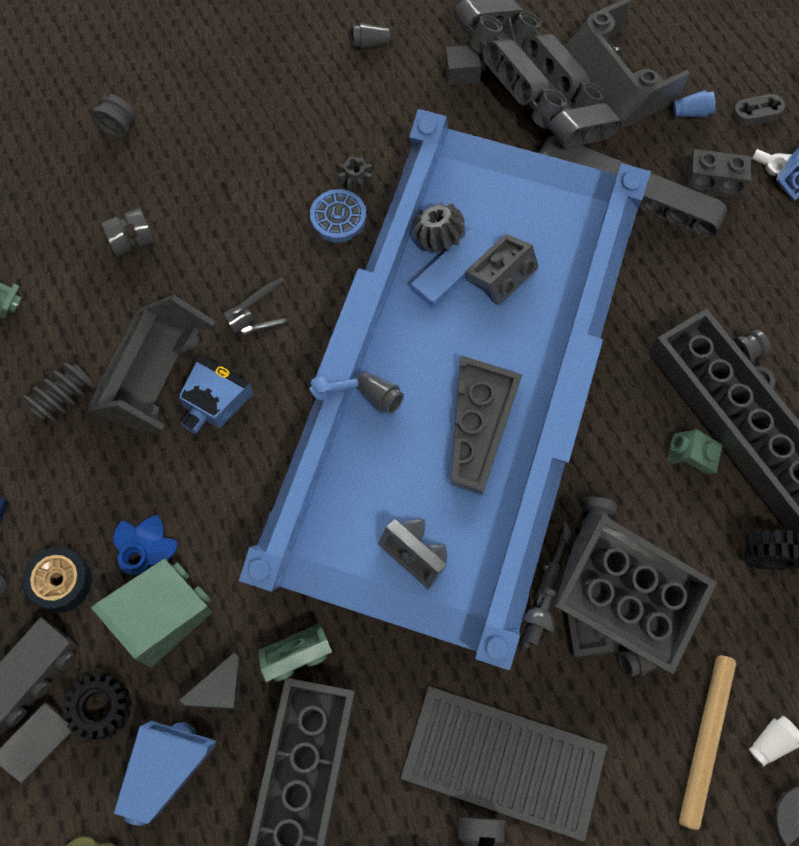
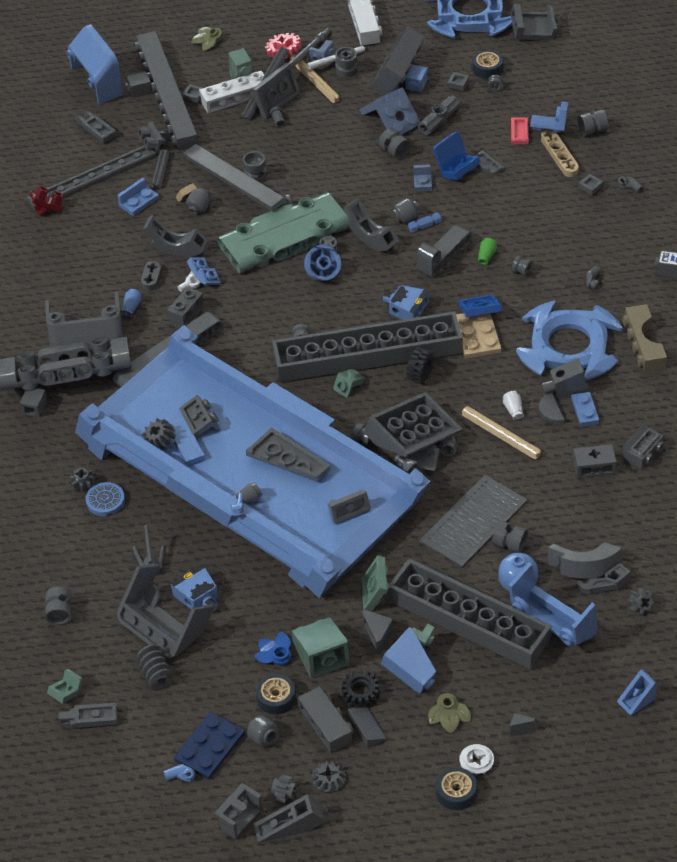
camera: 65 degrees left, 20 degrees down
none -> sand green bracket [412,623,435,649]

